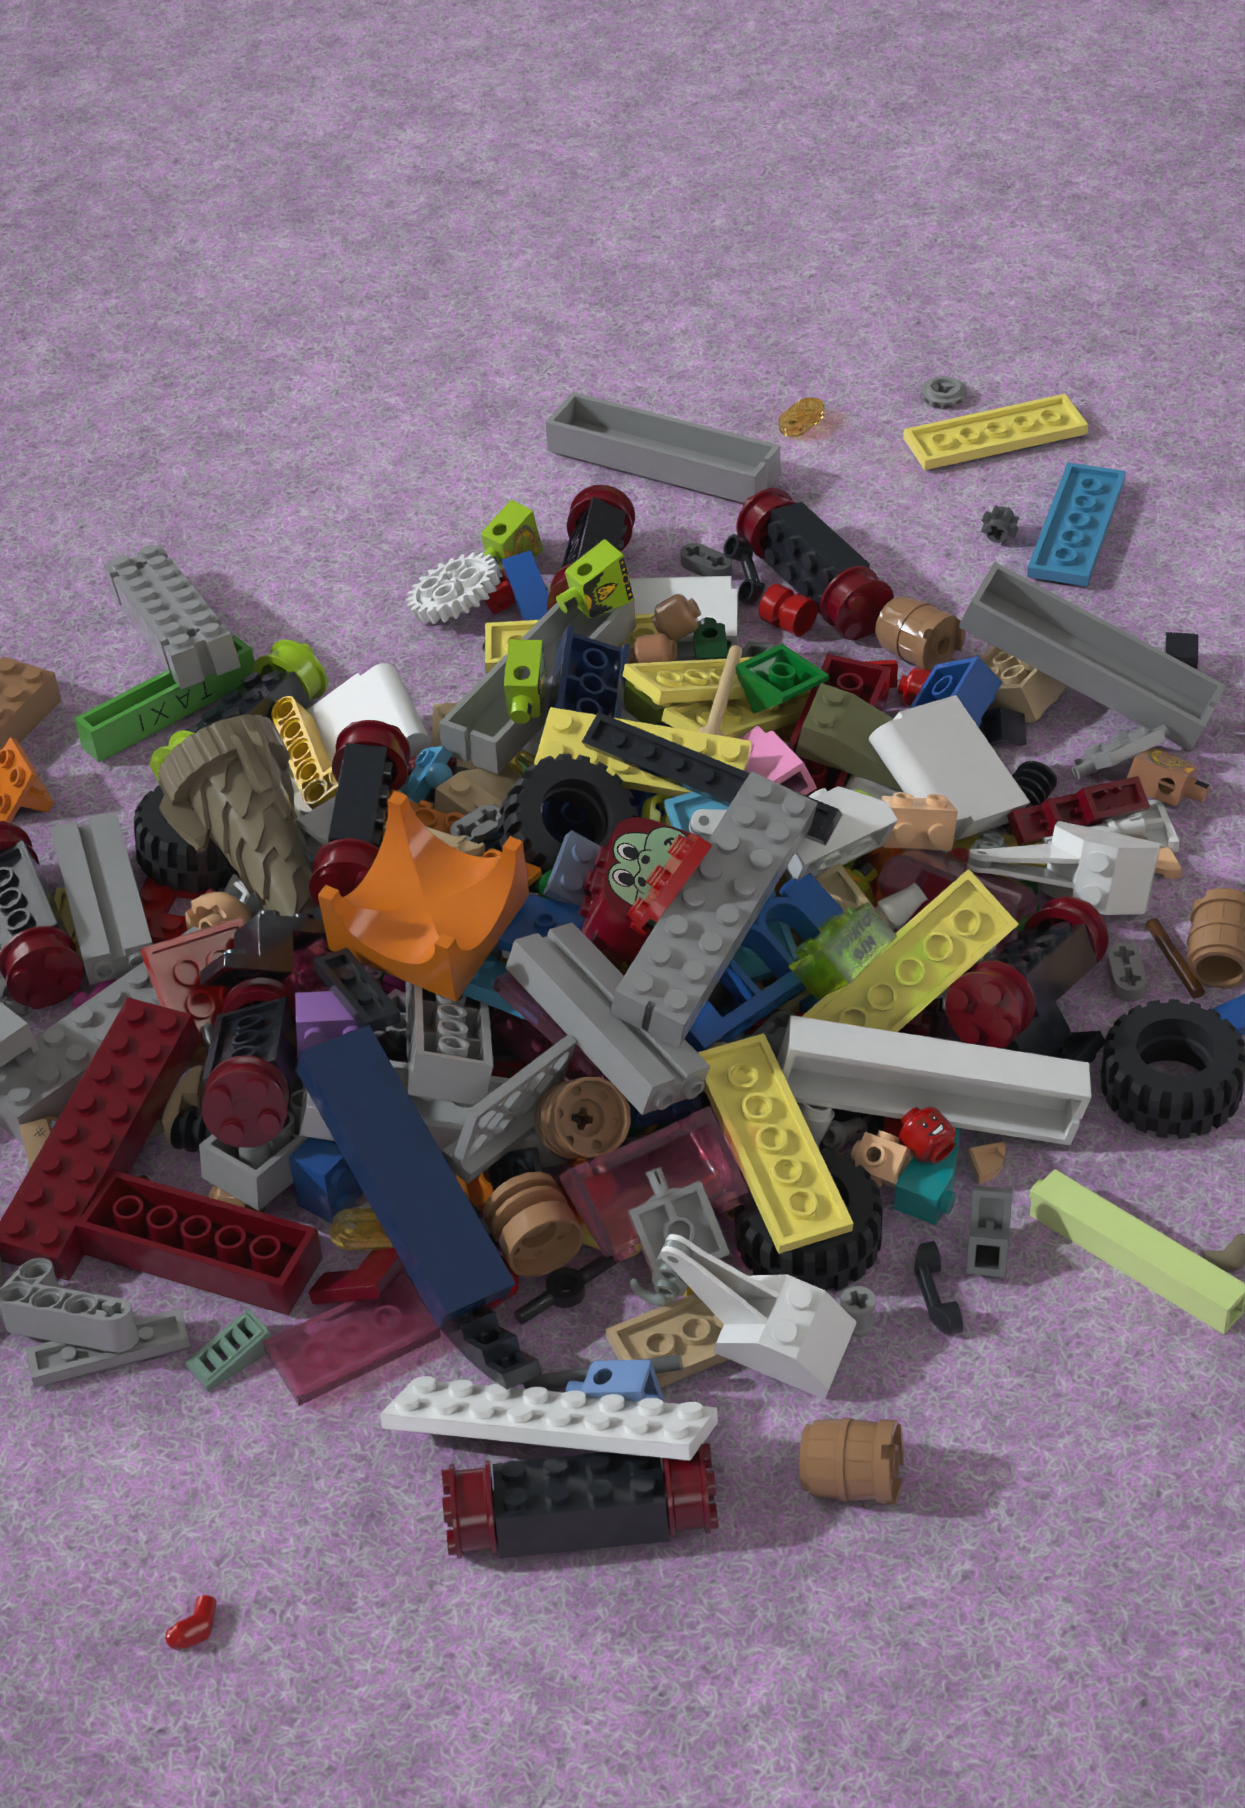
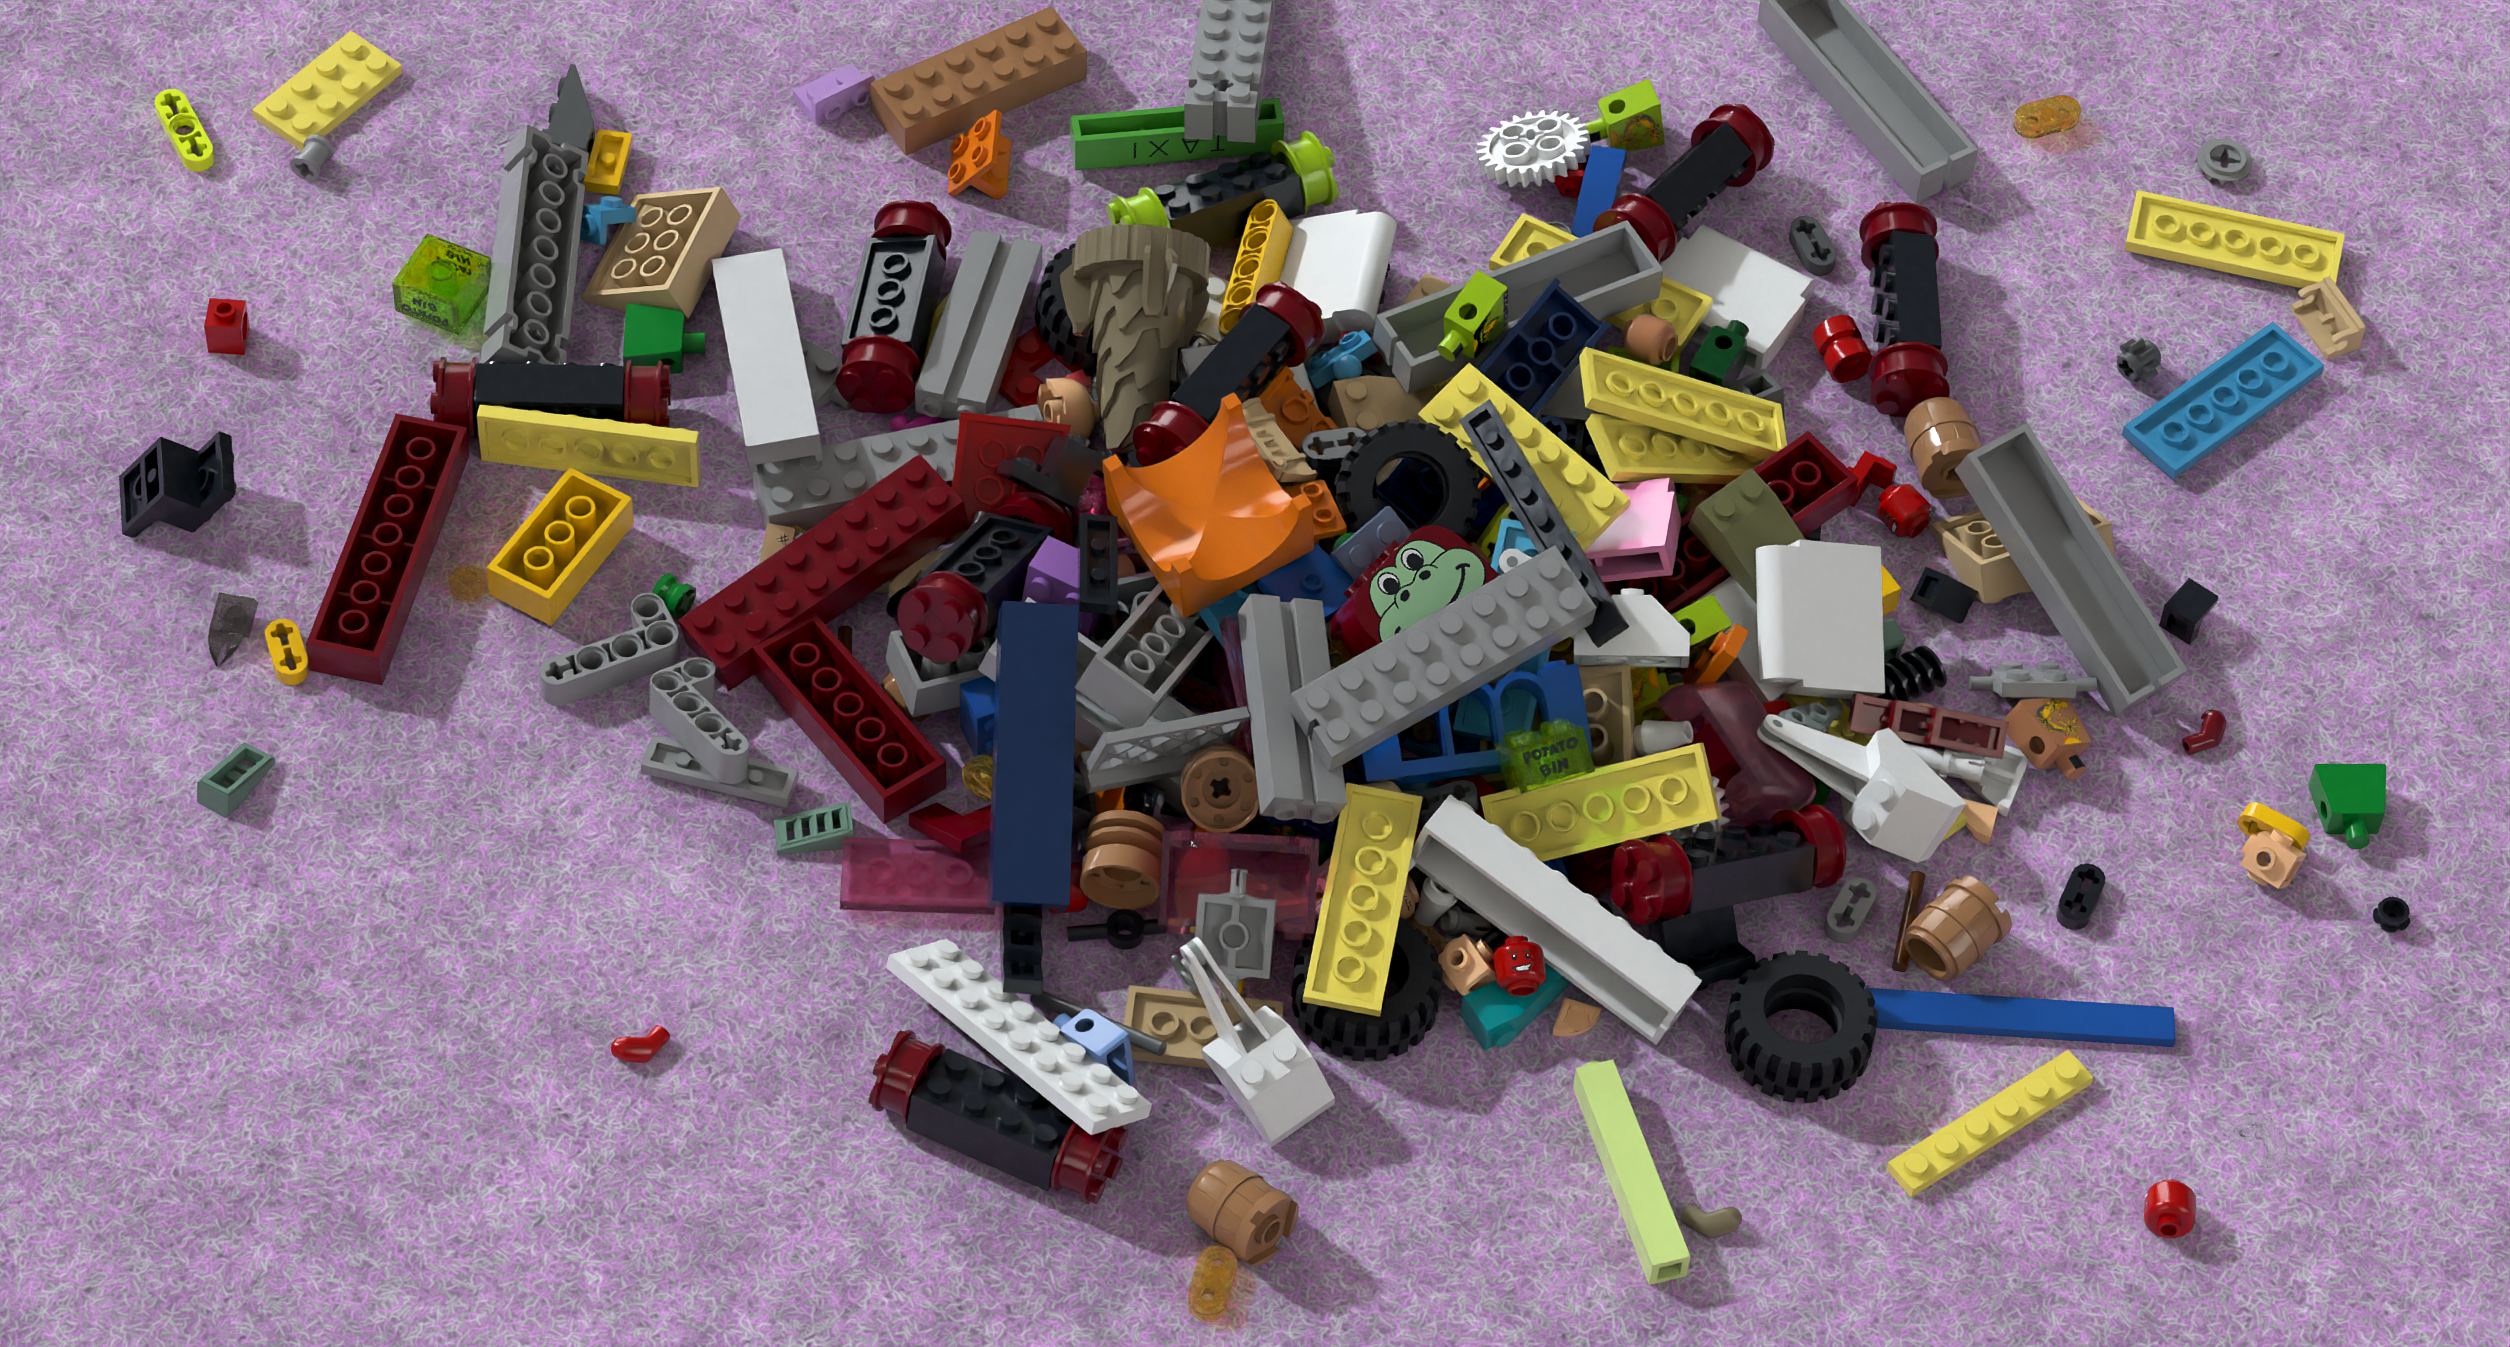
camera: 25 degrees right, 10 degrees up
lime torso [556,539,634,618] -> none
red plate [627,833,712,936] -> none
medium nougat head [652,594,702,641] -> none
tan piece [697,645,742,736] -> none
black bar [723,534,765,605] -> none
green slope [735,644,829,714] -> none
light grey bush [840,1286,876,1338] -> none
light nougat bracket [882,792,958,851] -> none
blue brick [909,656,1002,727] -> none
black bar [914,1241,963,1335] -> none
dark grey brick [966,1186,1013,1278] -> none
none -> clear yellow plate [1188,1245,1237,1322]
none -> tan hinge [2290,276,2366,360]

